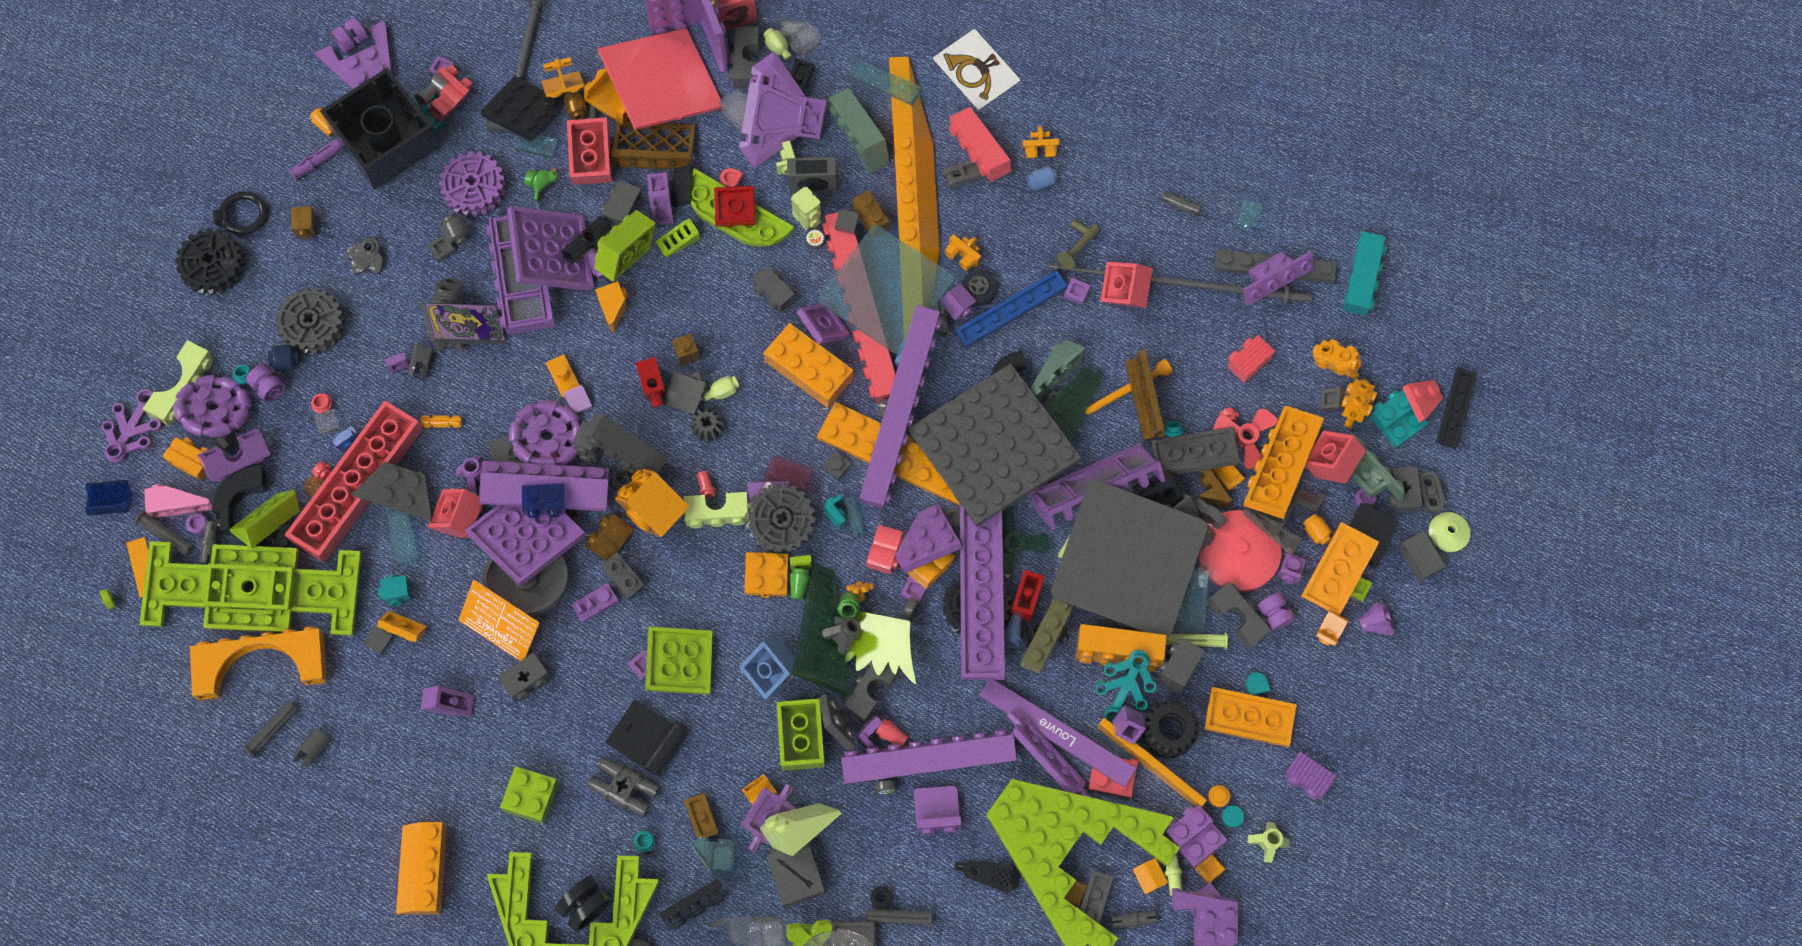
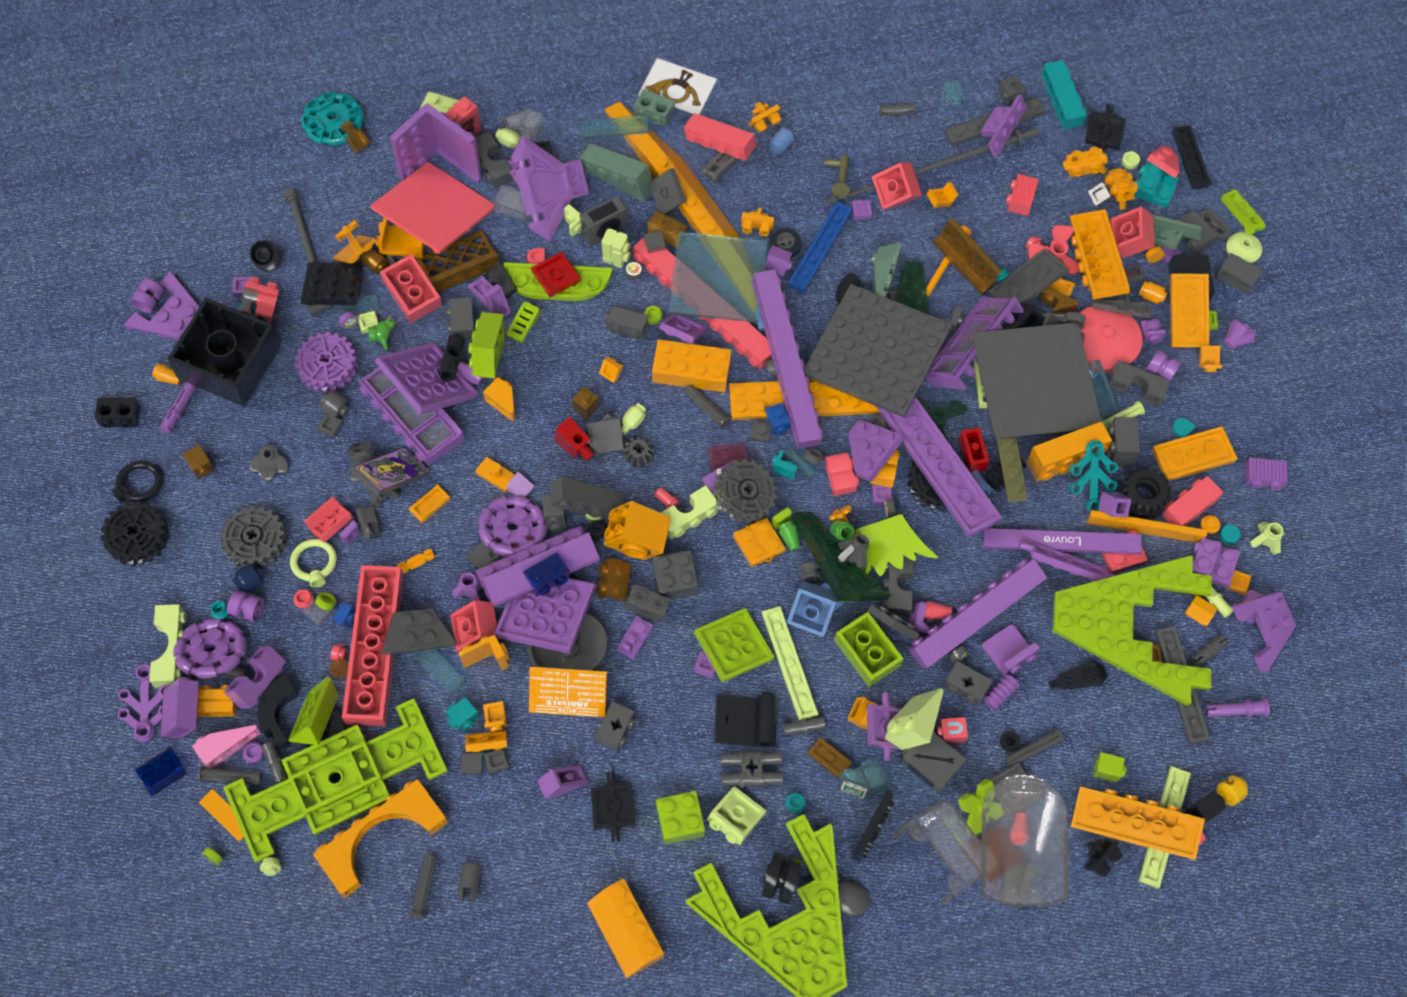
camera: 30 degrees left, 5 degrees down
none -> black brick [95,398,140,428]
none -> medium lavender brick [161,677,198,739]
none -> black hat [250,240,281,272]
none -> yellowish green plate [260,857,281,876]
none -> yellowish green piece [290,539,337,588]
none -> coral bracket [304,497,353,543]
none -> lime tile [315,592,337,610]
none -> medium lavender tile [339,312,358,330]
none -> yellowish green tile [357,311,378,334]
none -> light orange tile [408,484,451,523]
none -> light orange bracket [458,635,510,671]
none -> light orange bracket [483,701,507,732]
none -> dark grey tile [484,748,509,775]
none -> black plate [591,771,635,843]
none -> light orange tile [599,357,623,383]
none -> sand green brick [634,89,675,127]
none -> lime tile [644,306,662,325]
none -> dark grey plate [649,168,686,215]
none -> dark grey brick [652,550,698,600]
none -> dark grey axle [684,385,731,429]
none -> yellowish green plate [707,786,767,846]
none -> yellowish green tile [761,606,819,721]
none -> blue bracket [764,403,790,435]
none -> dark grey pin [783,717,826,736]
none -> dark grey wheel [800,562,822,583]
none -> dark grey tile [804,447,823,464]
none -> light orange bracket [926,182,959,208]
none -> coral brick [936,717,968,744]
none -> dark grey bracket [940,306,964,335]
none -> dark grey brick [943,661,992,706]
none -> medium lavender piece [983,674,1019,710]
none -> dark grey brick [999,76,1026,107]
none -> black plate [1085,104,1126,153]
none -> yellowish green tile [1121,151,1140,170]
none -> light orange tile [1145,247,1165,263]
none -> coral brick [1162,476,1224,526]
none -> lime plate [1220,189,1265,235]

